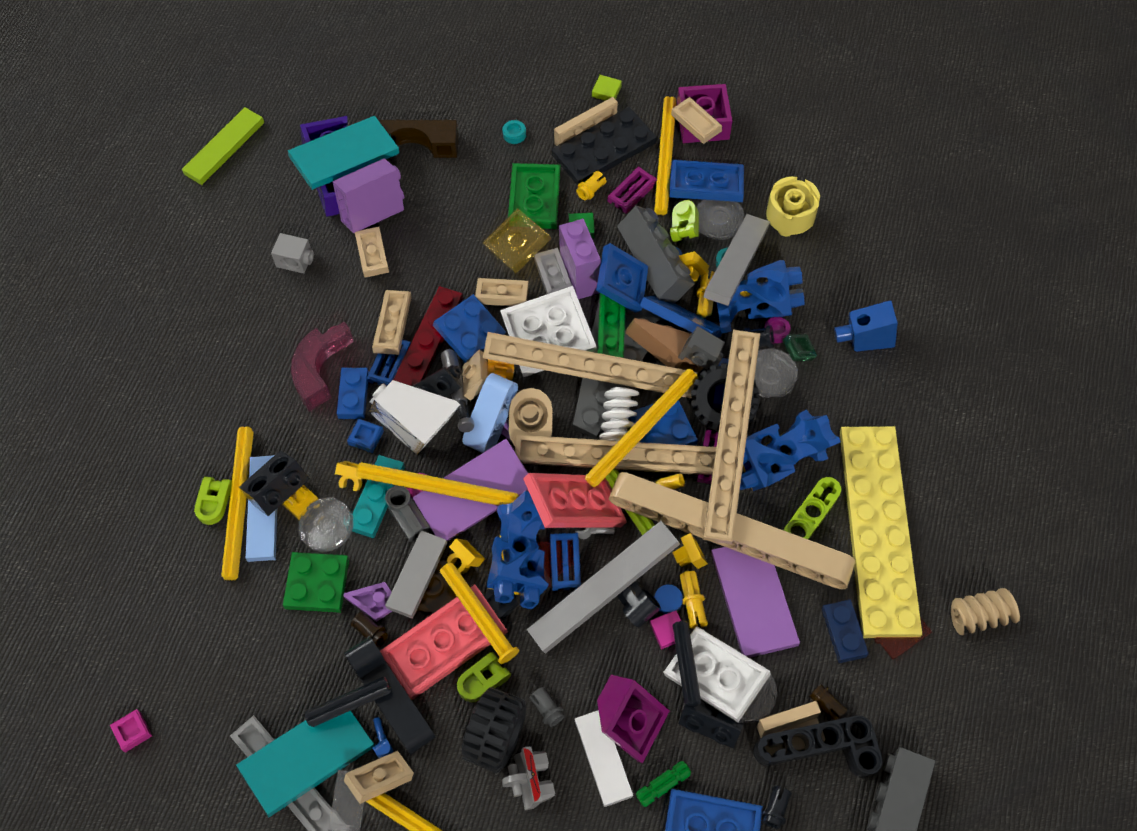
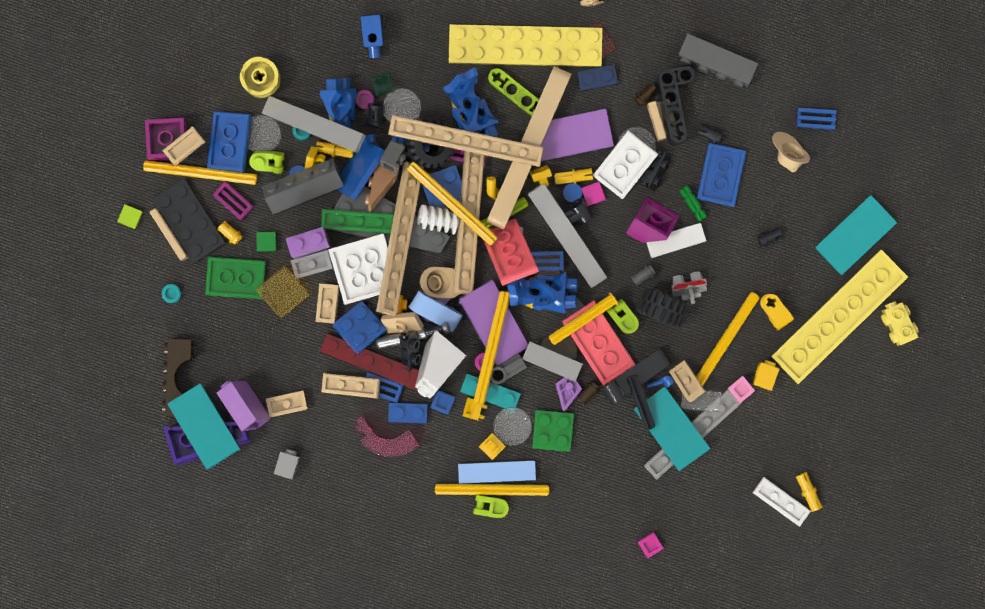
camera: 90 degrees left, 25 degrees up
lime tile [182,107,264,185] -> none
black brick [239,450,310,516] -> none
yellow tile [447,538,485,574] -> none
blue plate [596,243,648,313] -> none
black axle [673,621,701,707] -> none

